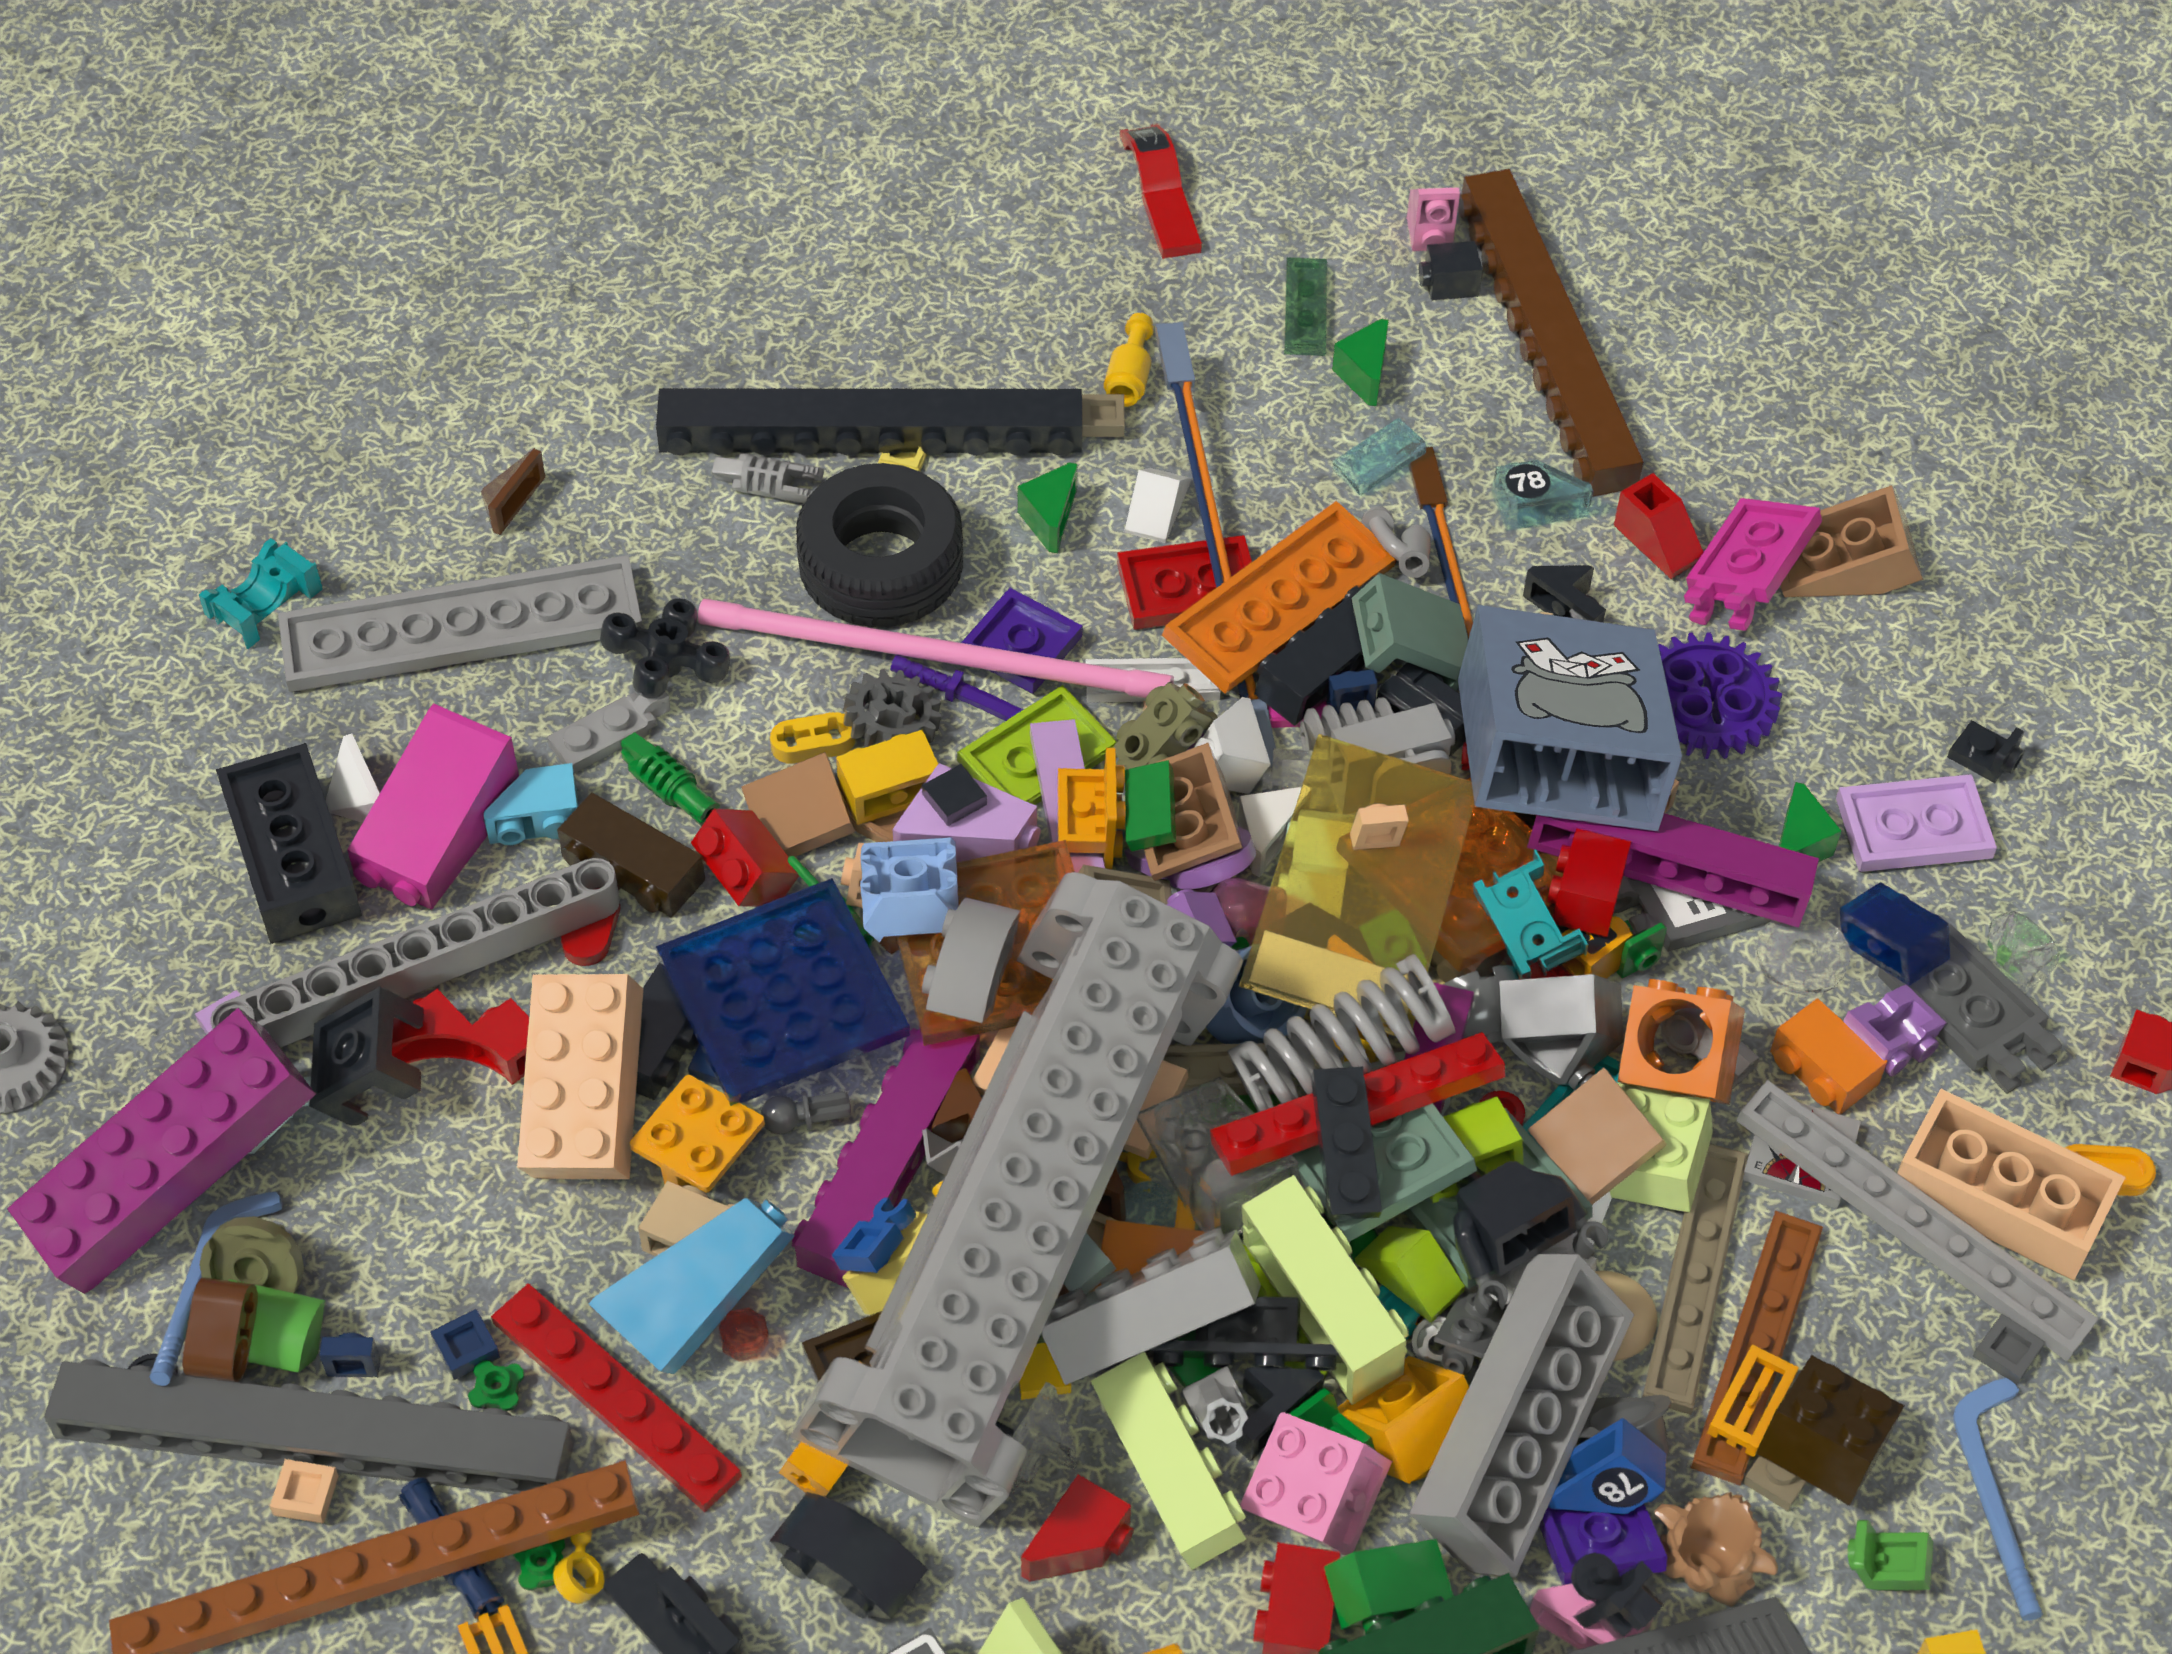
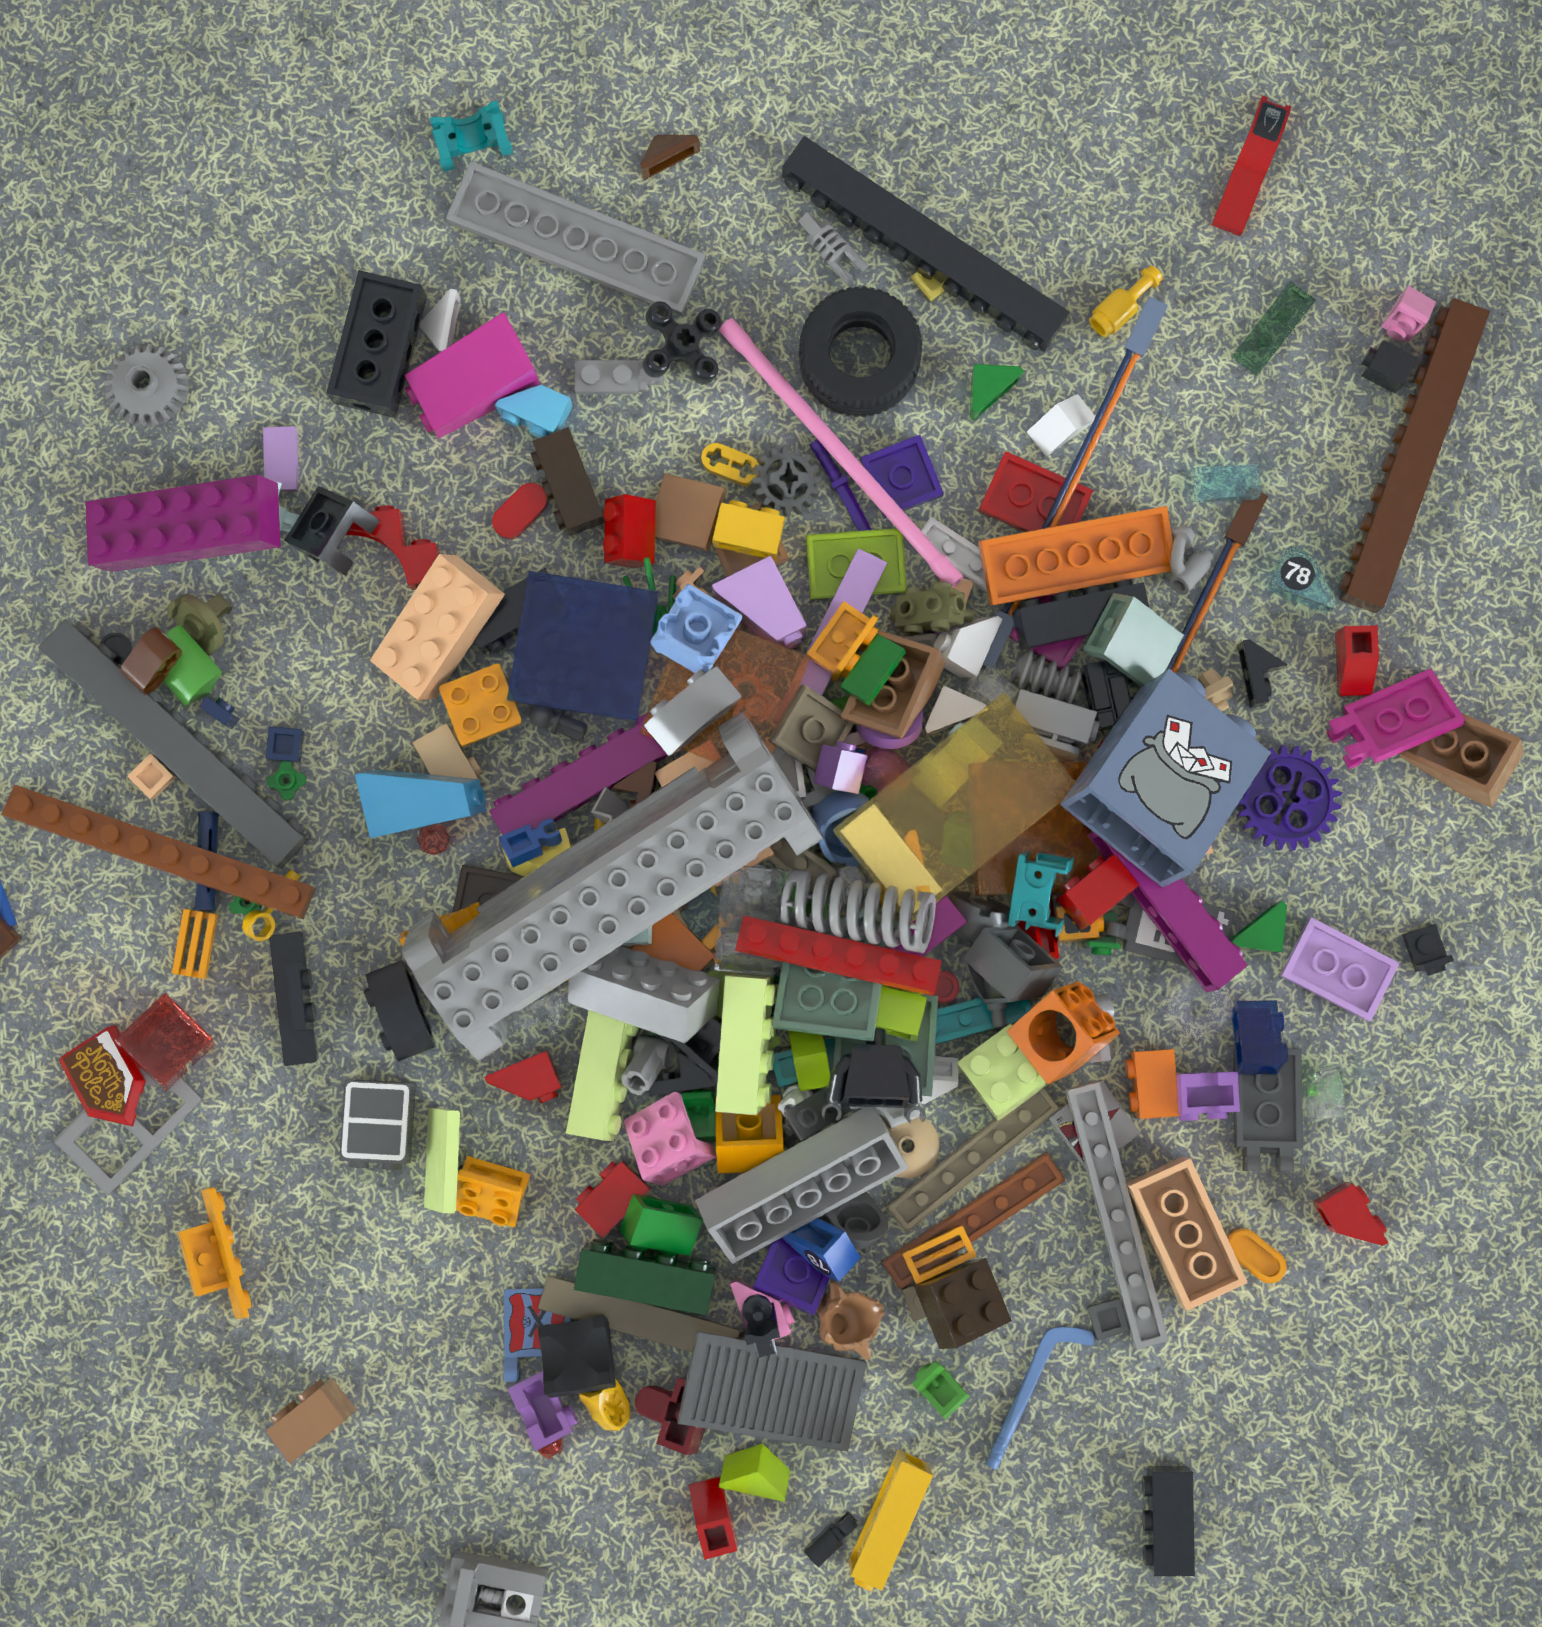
camera: 35 degrees right, 30 degrees up
medium blue piece [150,1191,283,1386] -> none
light grey beam [210,858,620,1047] -> none
red plate [491,1283,742,1513] -> none
green hinge [621,732,720,827] -> none
black tile [922,764,987,826] -> none
dark tan plate [1082,394,1125,437] -> none
black plate [1310,1066,1382,1221] -> none
dark blue plate [1326,669,1378,716] -> none
green slope [1332,319,1389,407] -> none
light nougat plate [1350,804,1409,850] -> none
medium nougat tile [1527,1068,1667,1205] -> none

